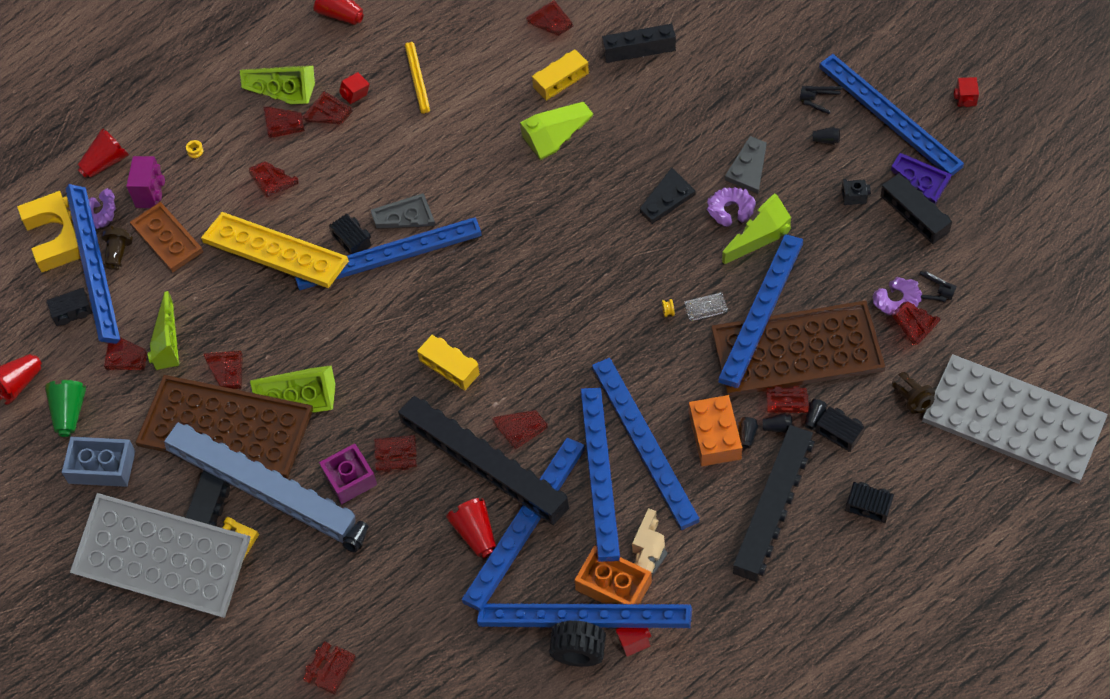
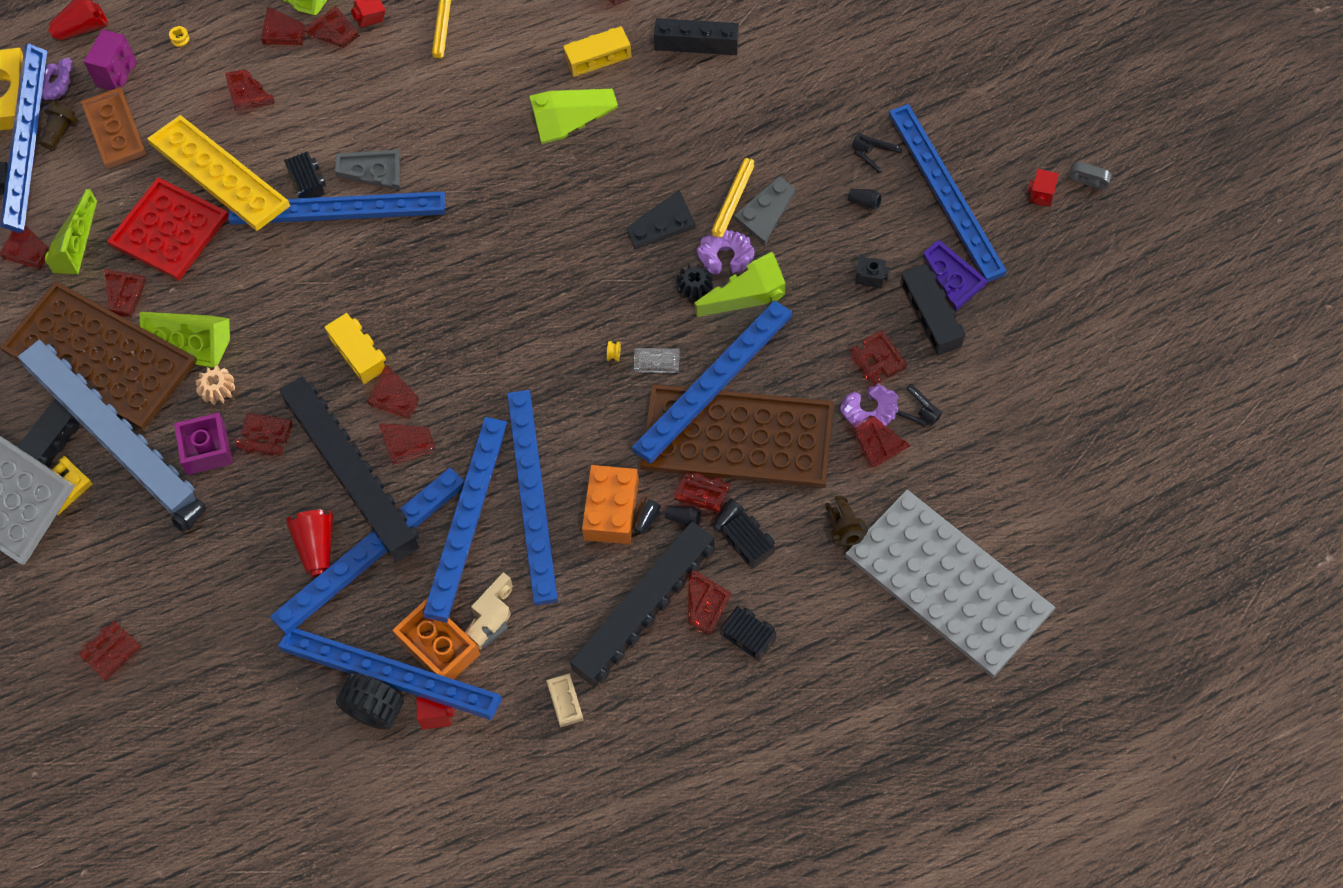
camera: 15 degrees right, 5 degrees up
none -> red plate [107,177,229,281]
none -> light nougat gear [195,365,235,405]
none -> clear red wing [367,365,419,419]
none -> tan plate [546,673,584,728]
none -> black gear [676,264,713,302]
none -> clear red wing [688,570,732,635]
none -> yellow axle [712,158,754,238]
none -> clear red plate [850,330,907,385]
none -> dark grey beam [1069,162,1112,189]

